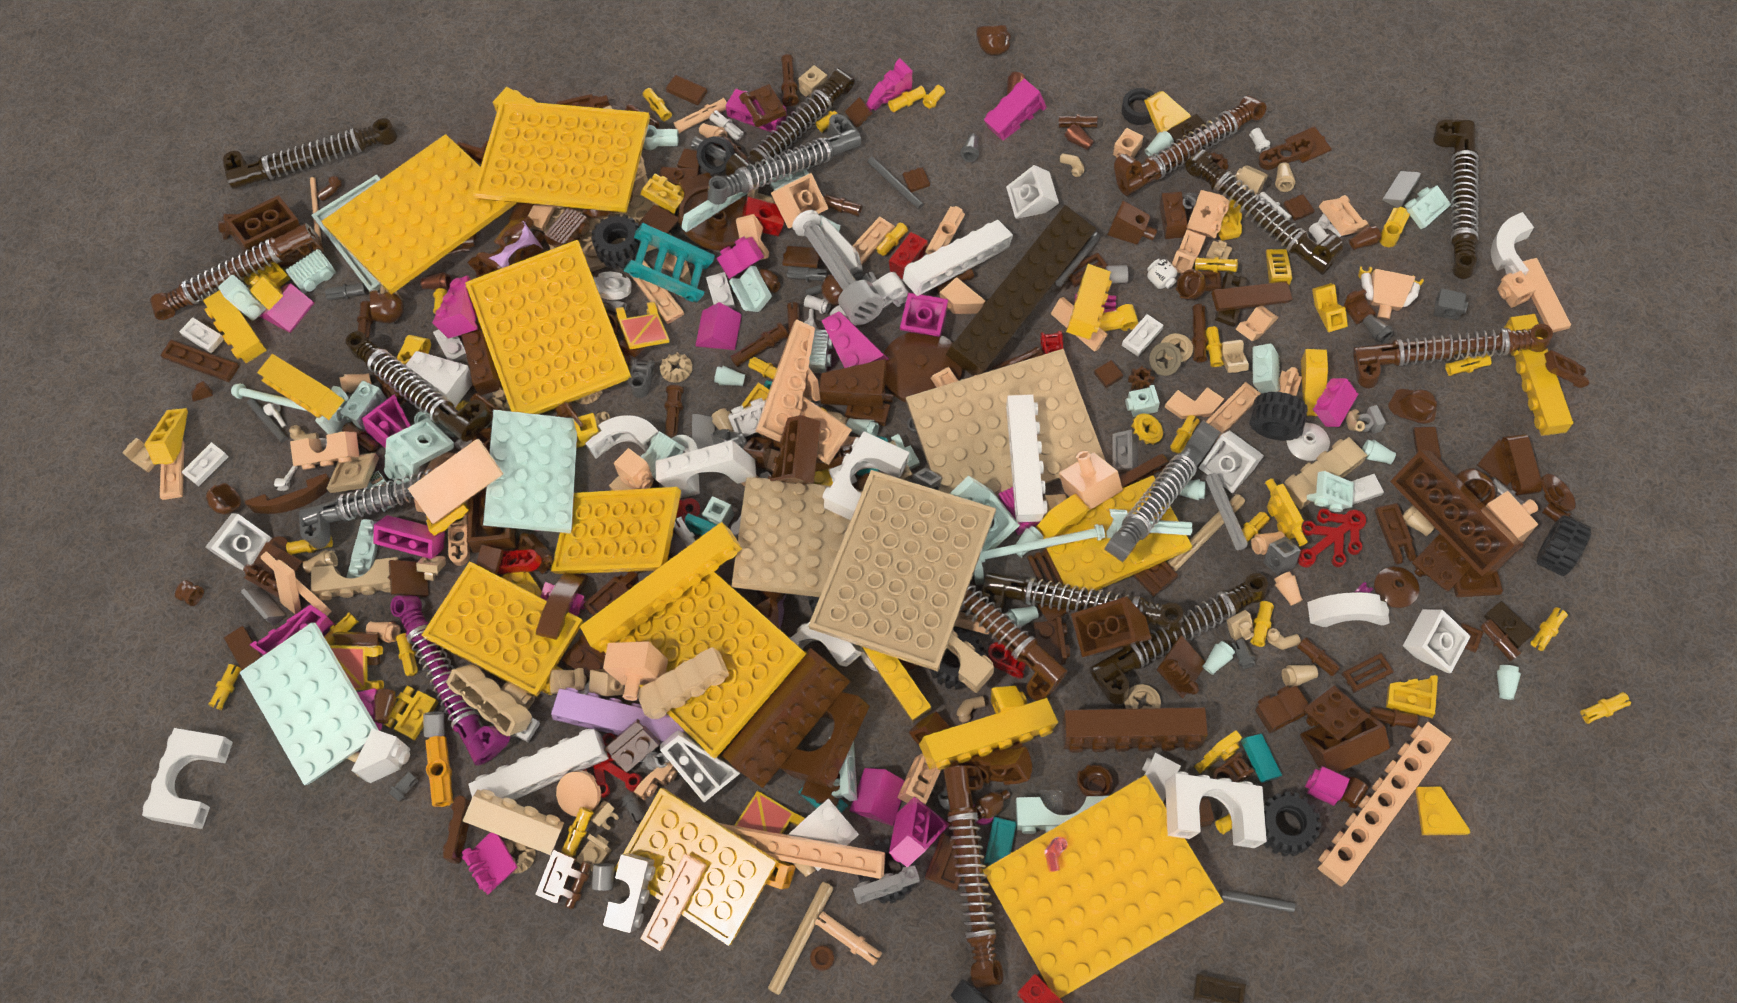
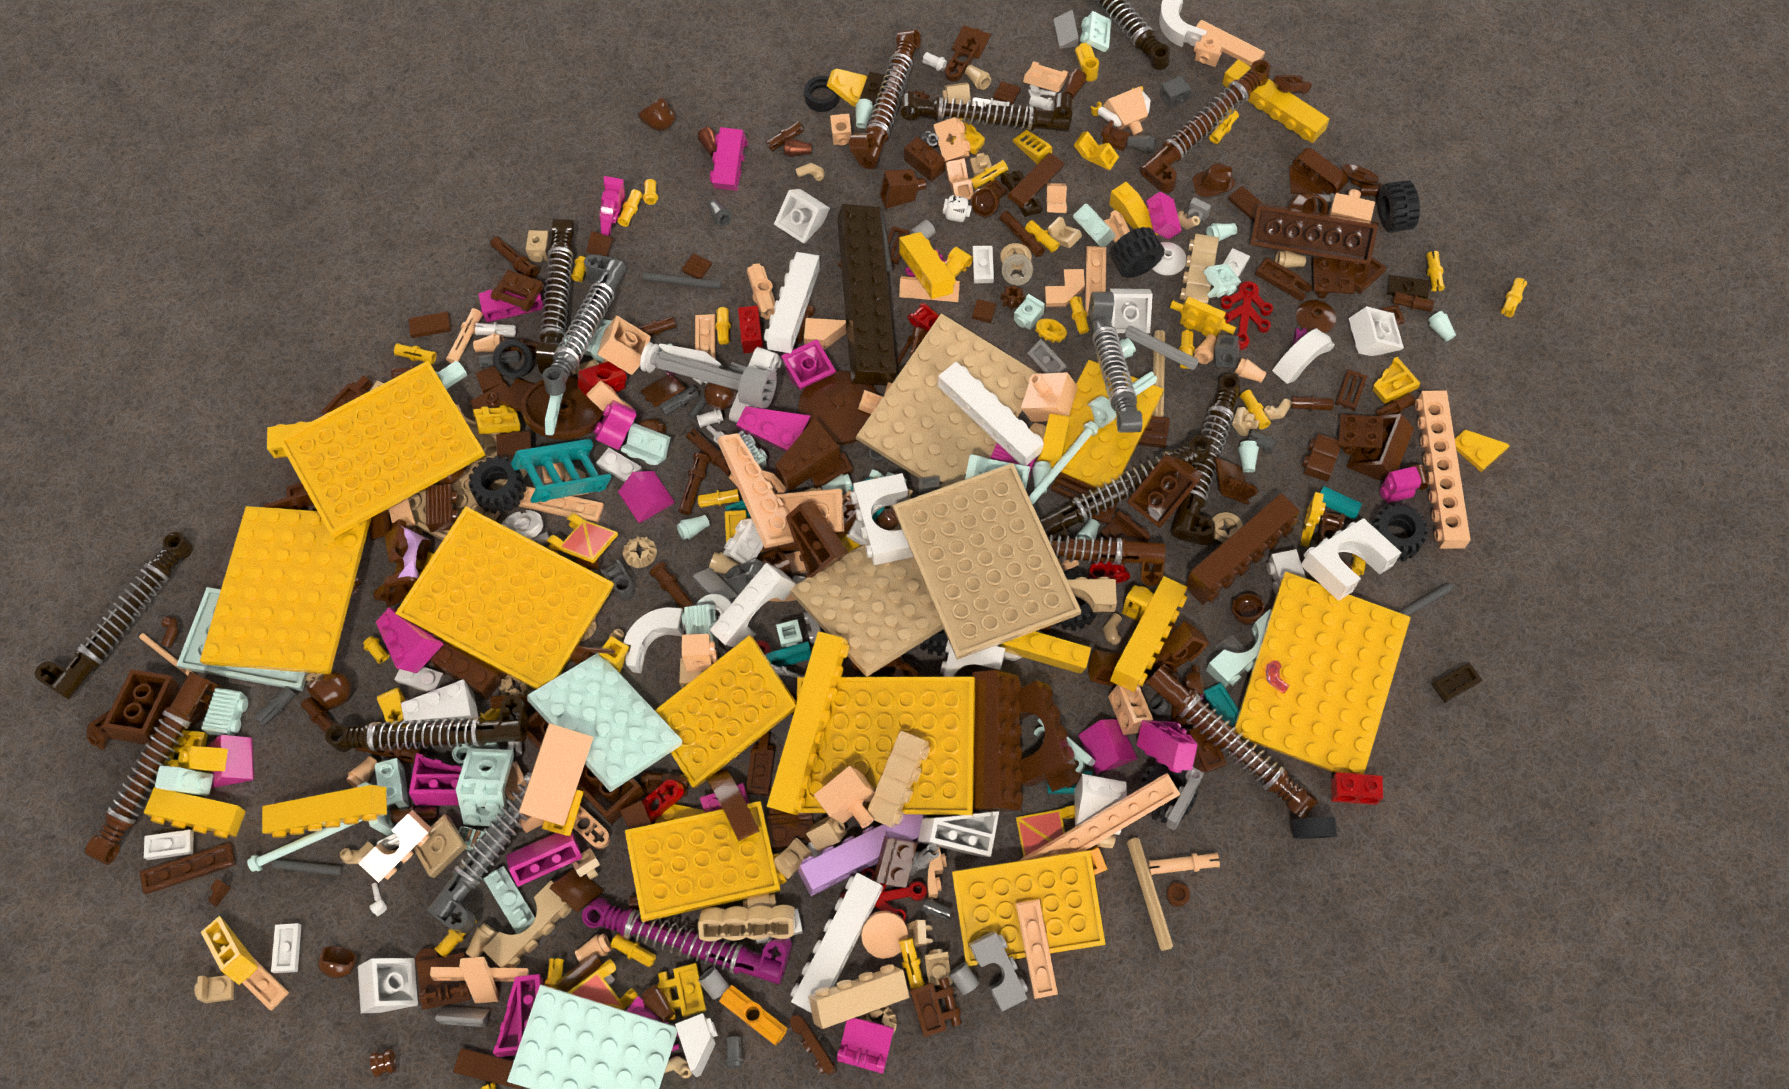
camera: 45 degrees left, 0 degrees up
reddish brown slope [245,473,331,514] -> none
white hand [263,403,287,428] -> none
copper cone [421,272,452,290] -> none
reddish brown beam [1119,454,1169,488] -> none
tan cone [1282,665,1318,687] -> none

